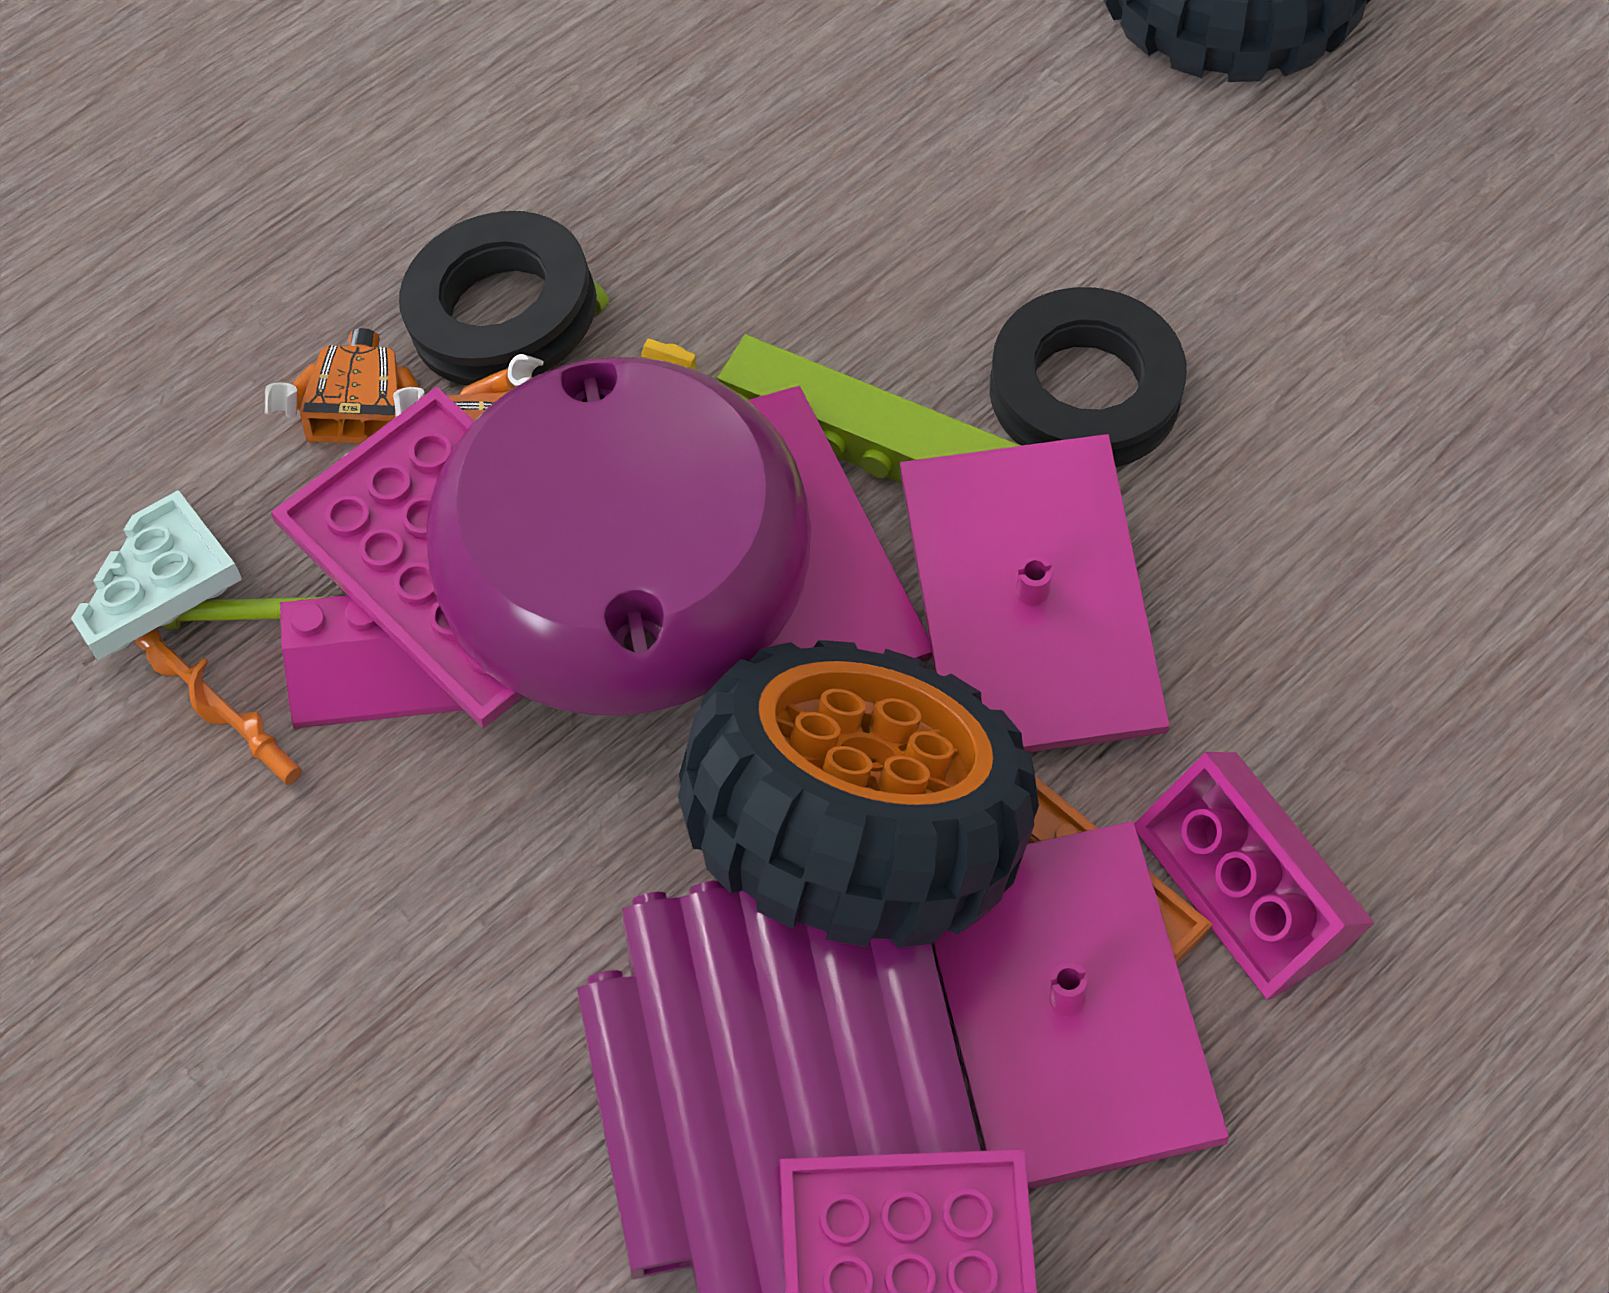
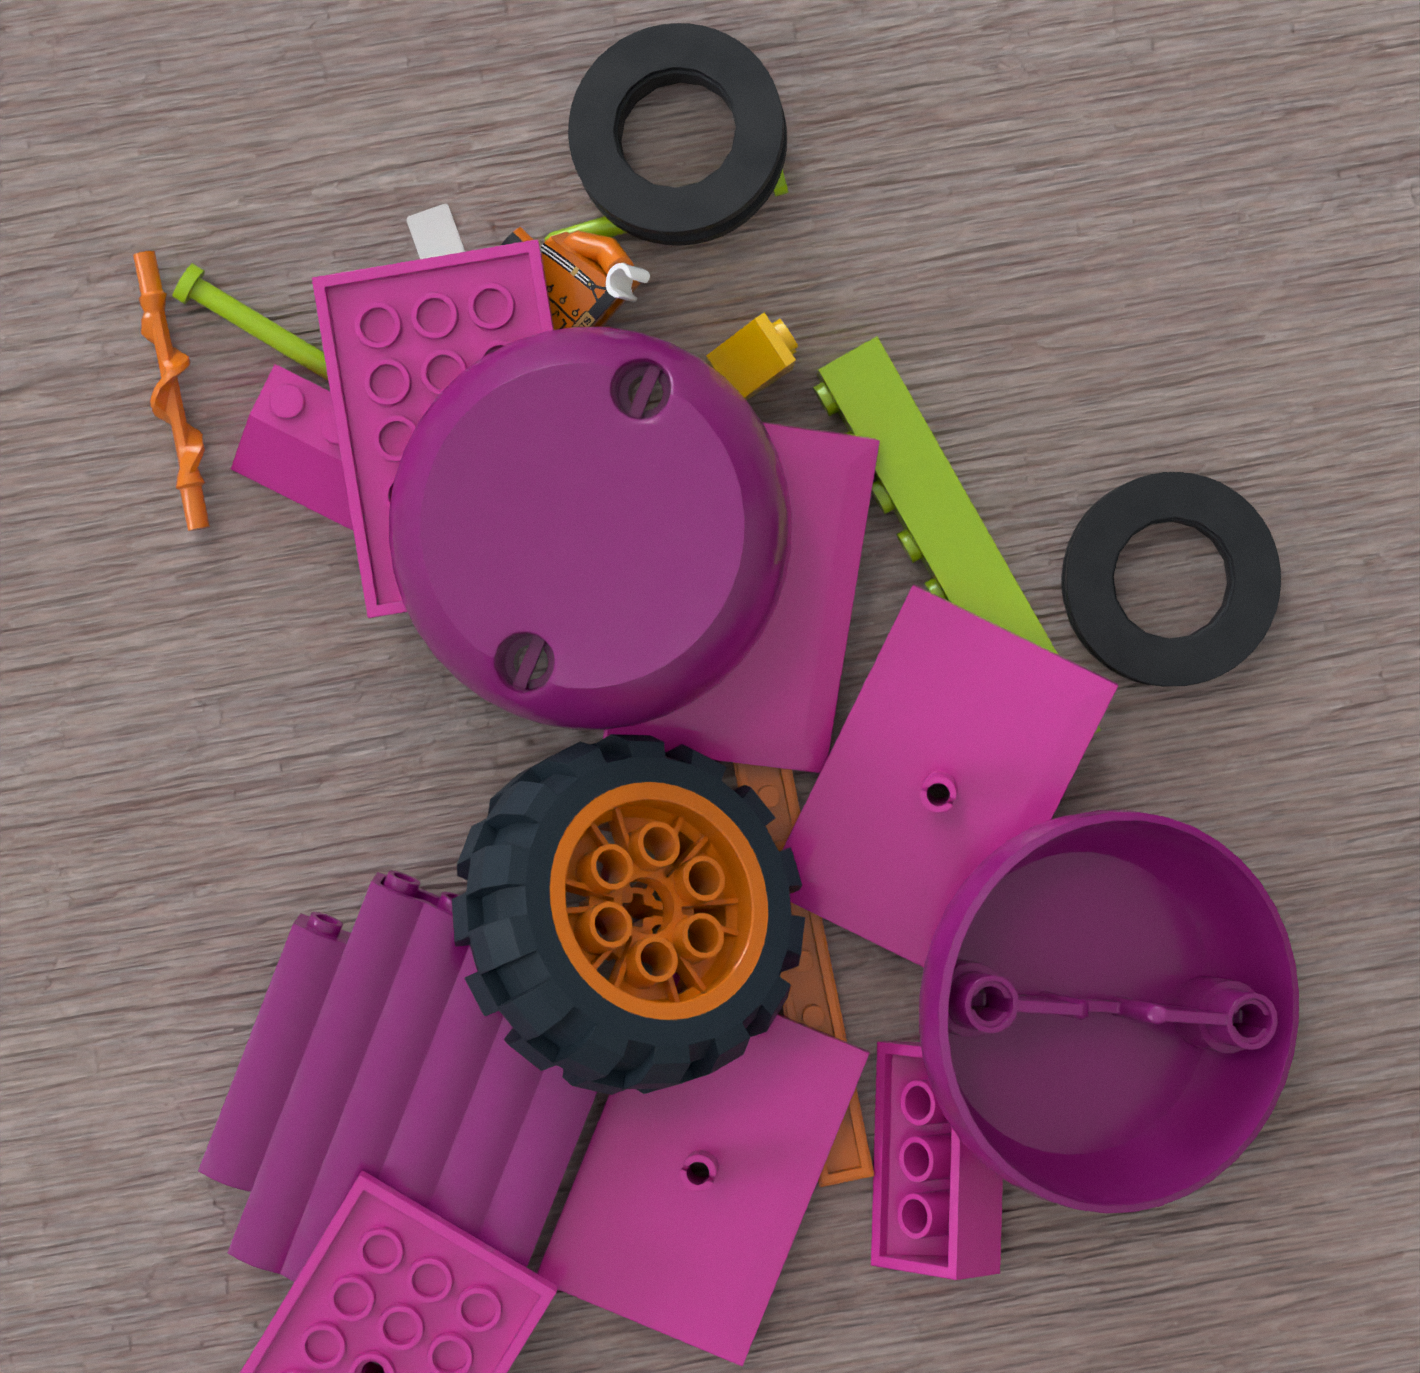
camera: 35 degrees right, 30 degrees up
light aqua plate [71,490,243,661] -> none
orange torso [265,328,425,443] -> none
none -> magenta cylinder [919,810,1299,1213]

